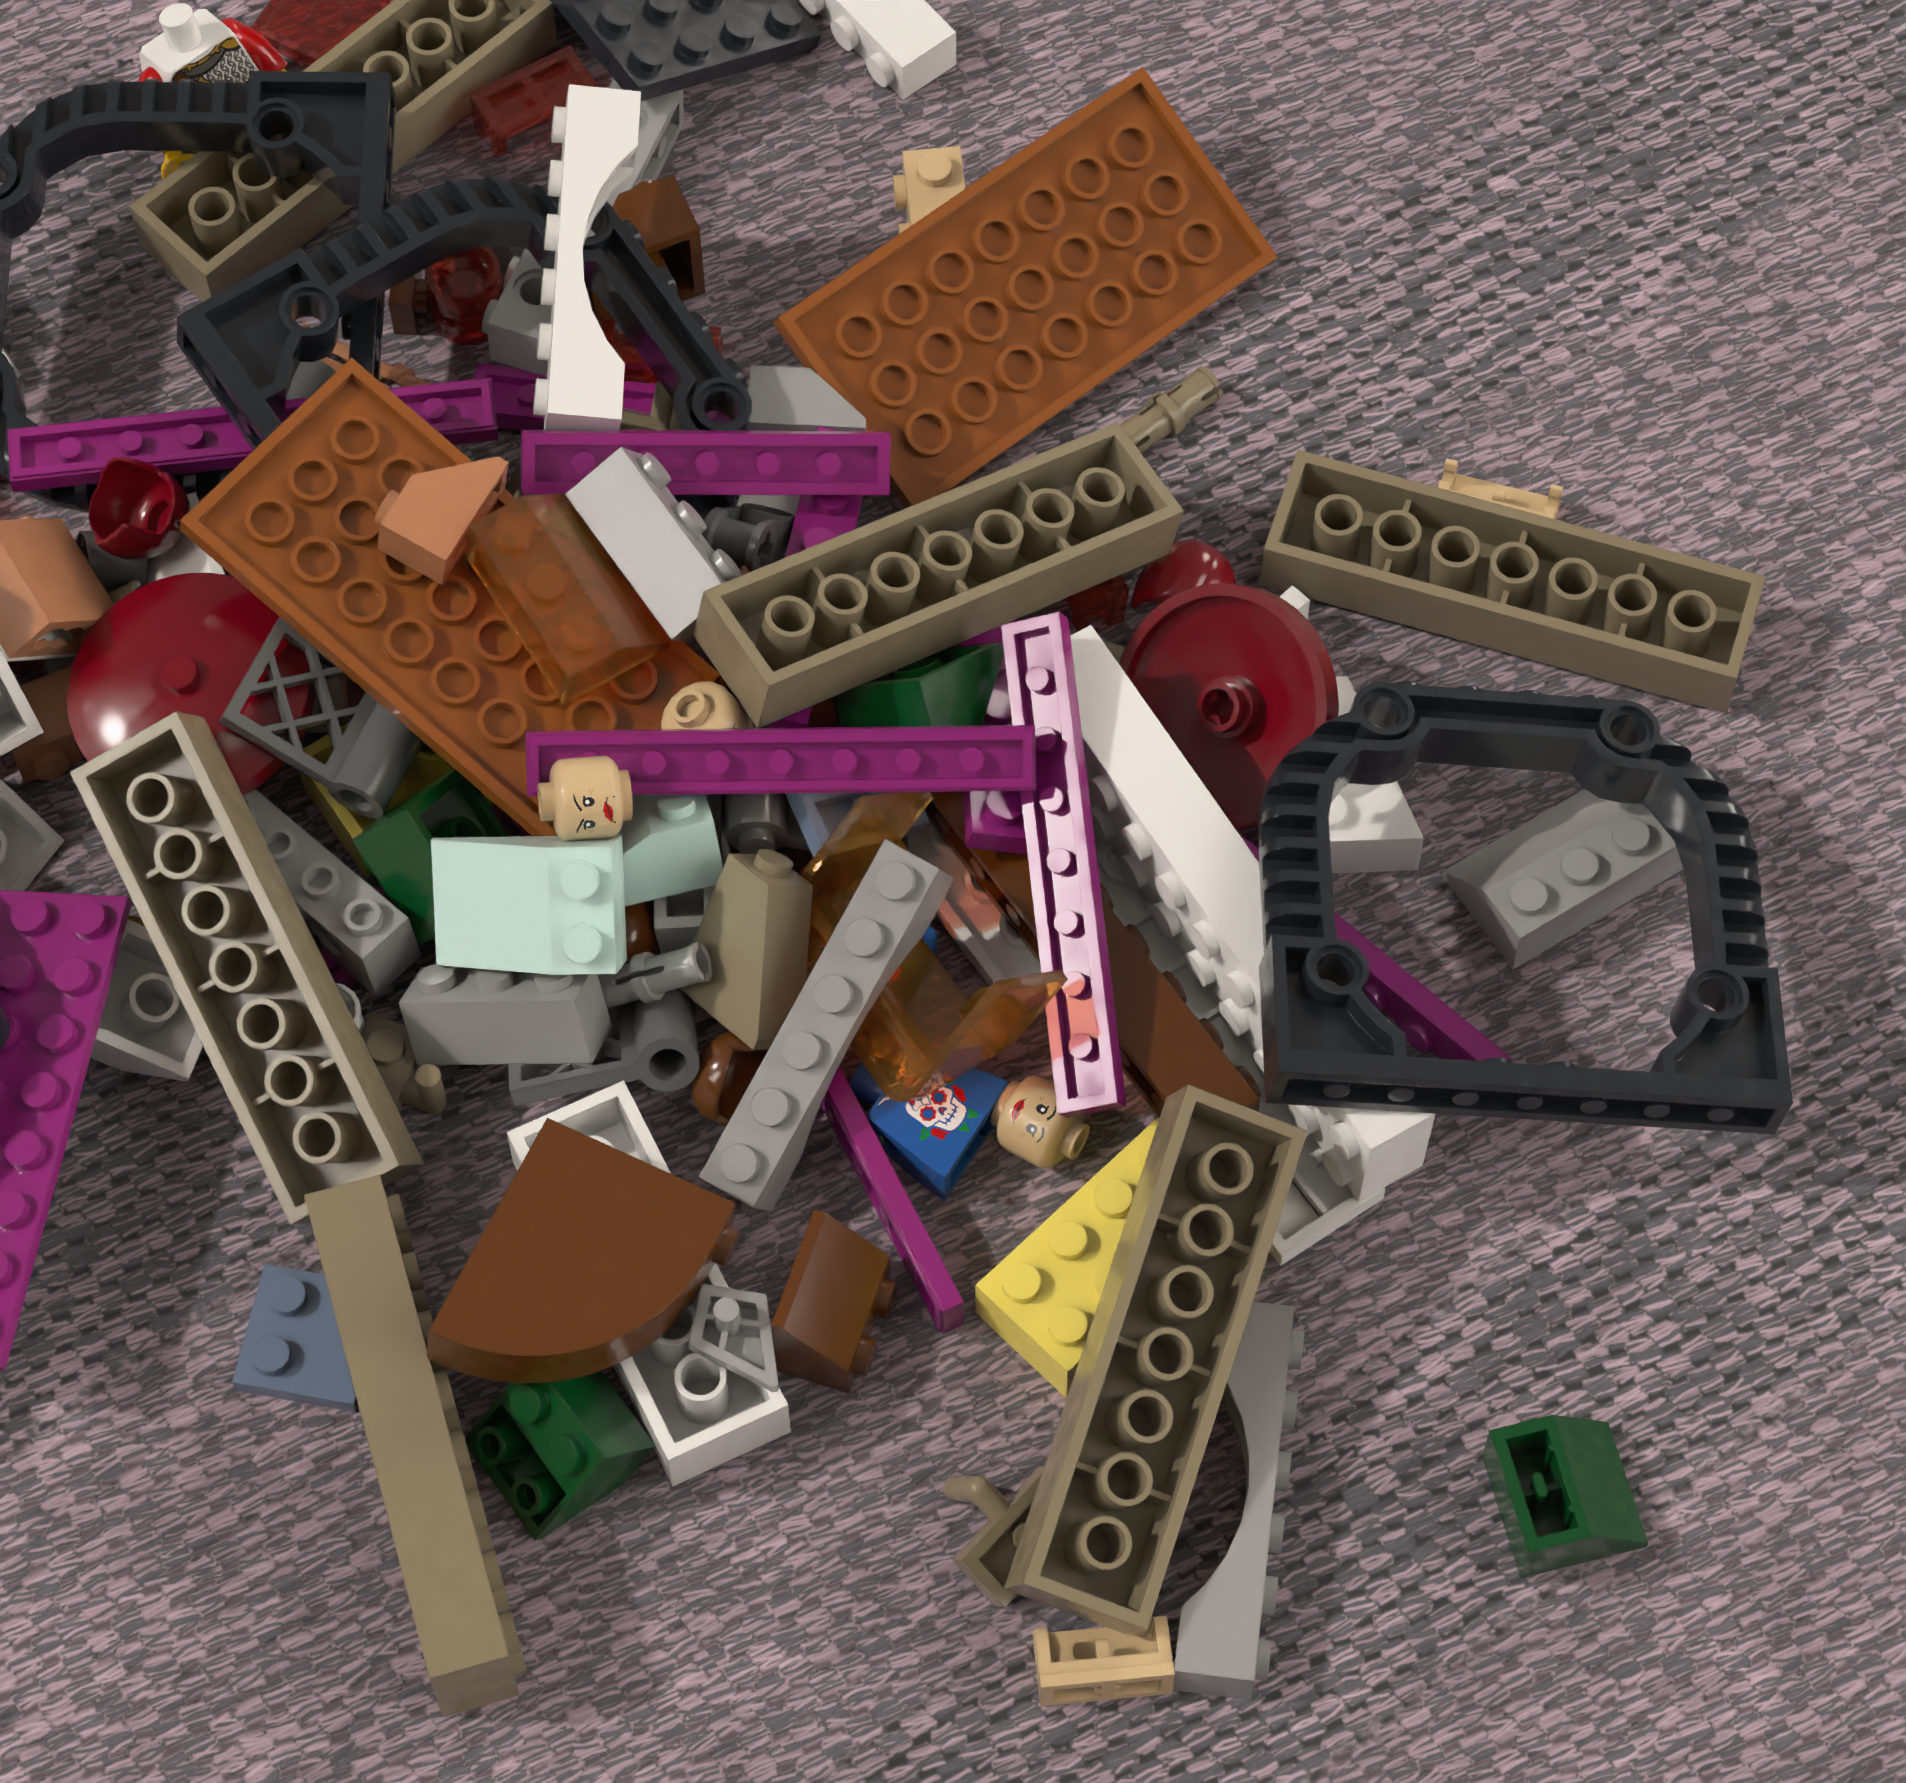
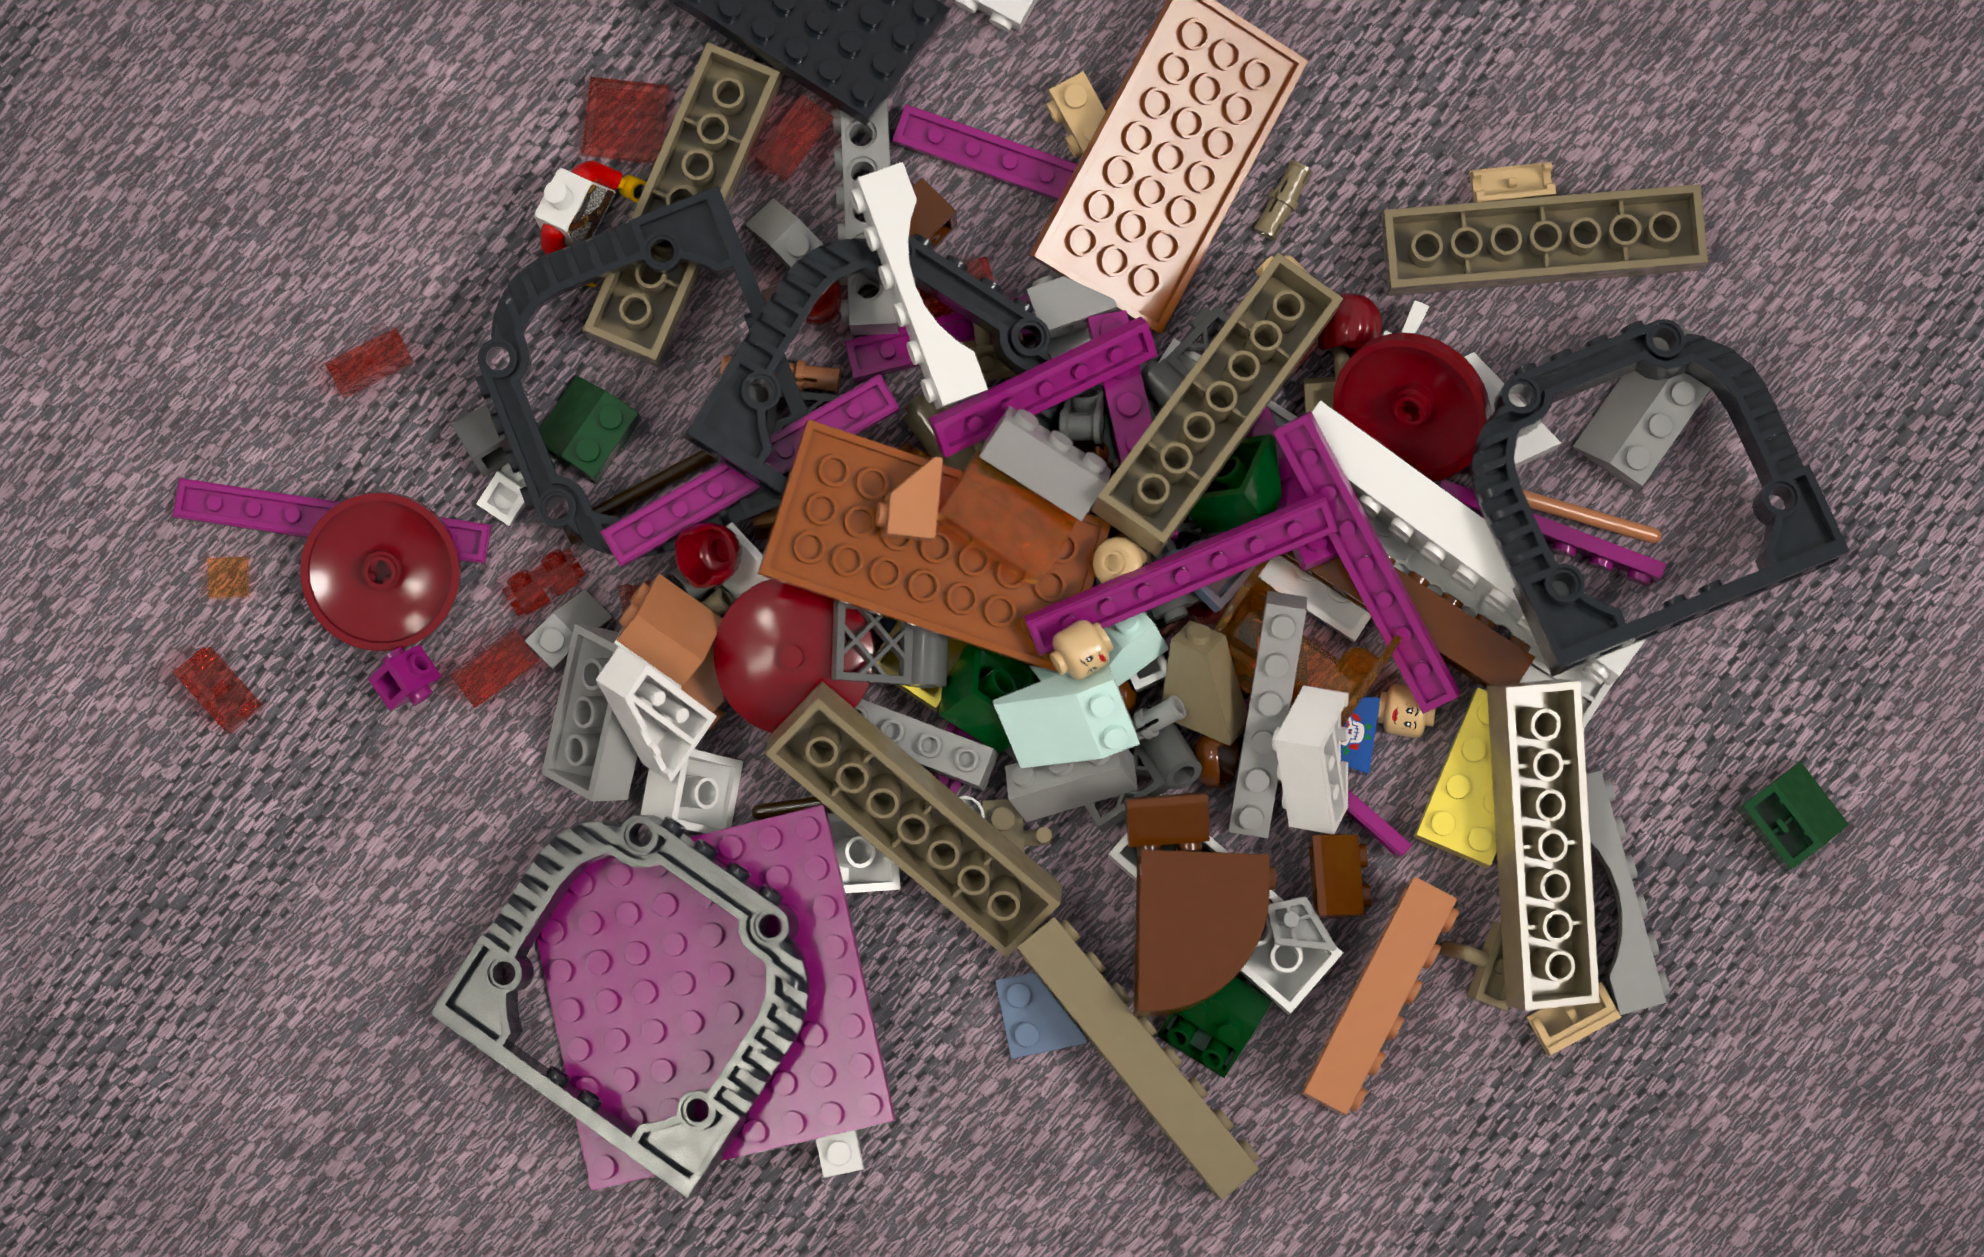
camera: 20 degrees left, 20 degrees up
none -> dark green slope [540,375,642,484]
none -> magenta plate [892,104,1077,201]
none -> reddish brown slope [1124,792,1210,854]
none -> white wedge [1272,685,1348,835]
none -> nougat brick [1300,876,1459,1116]
none -> nougat bar [1522,489,1661,544]

